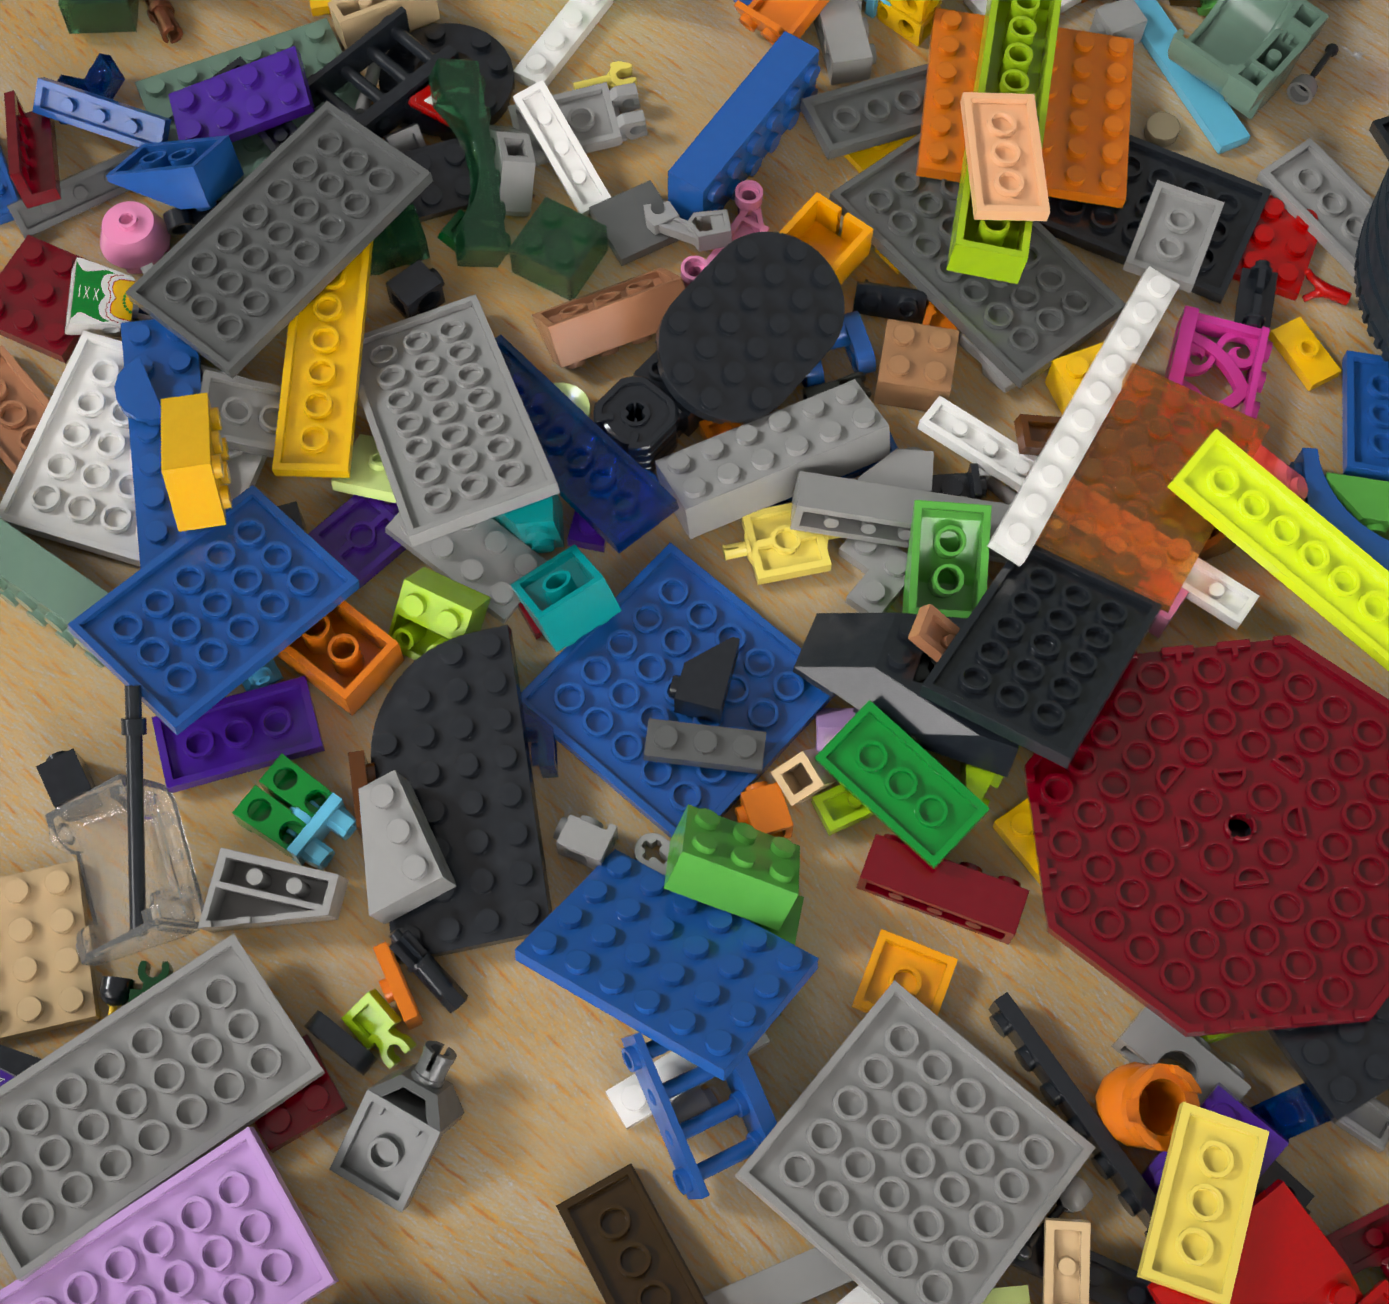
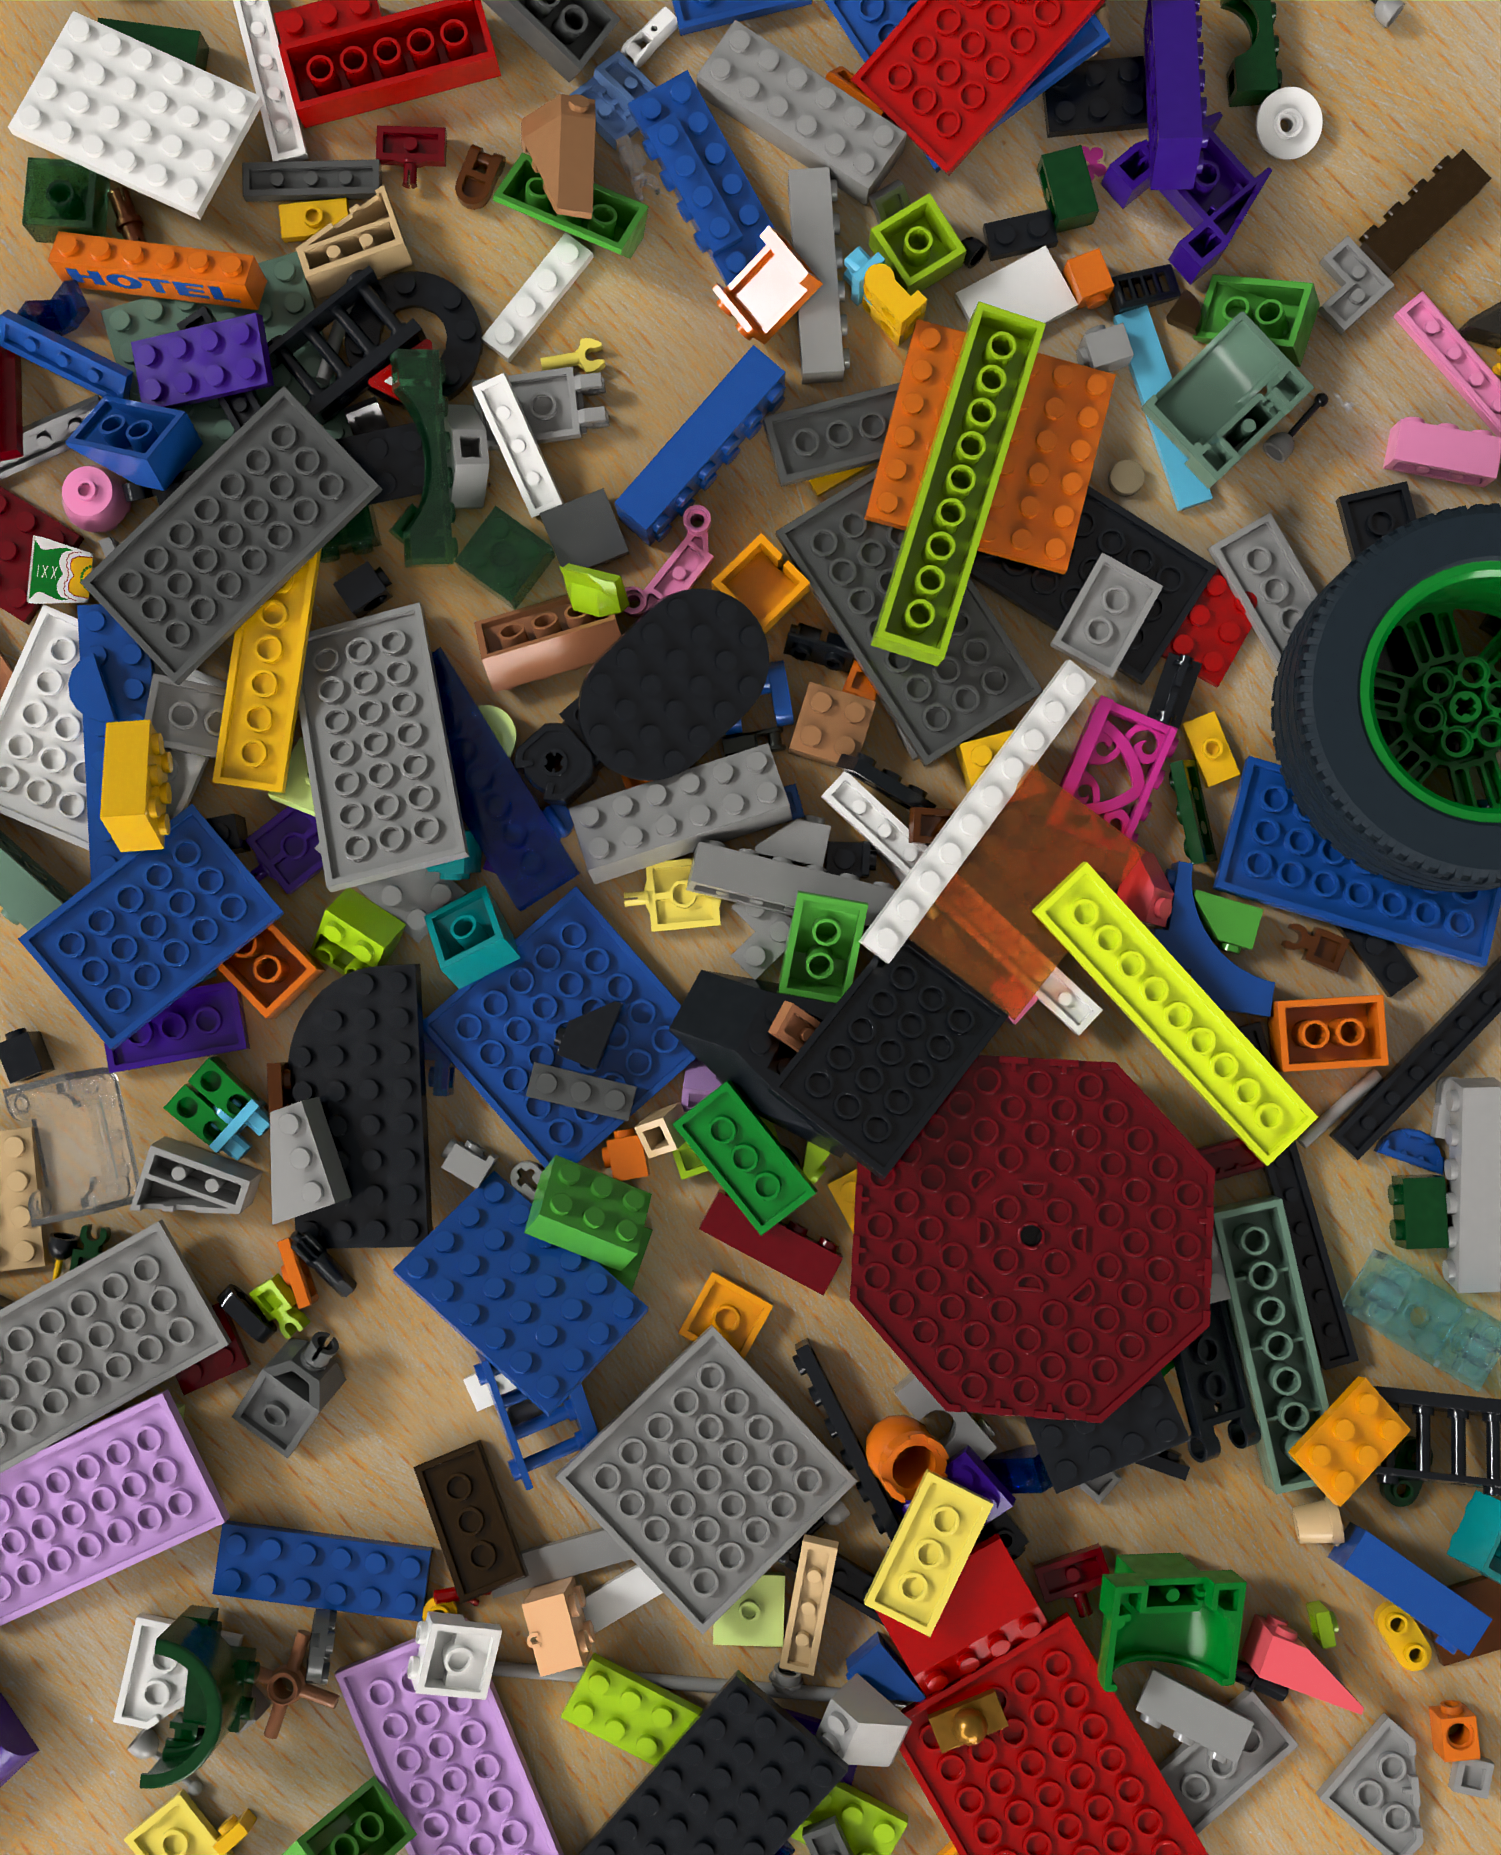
camera: 10 degrees right, 20 degrees up
black bar [121,685,147,931] -> none
light grey piece [643,201,732,252] -> none
light nougat plate [960,92,1050,221] -> none
red bar [1302,268,1352,306] -> none
none -> orange brick [48,231,267,310]
none -> lime slope [559,563,630,617]
none -> black plate [836,752,937,811]
none -> dark green plate [1169,759,1217,865]

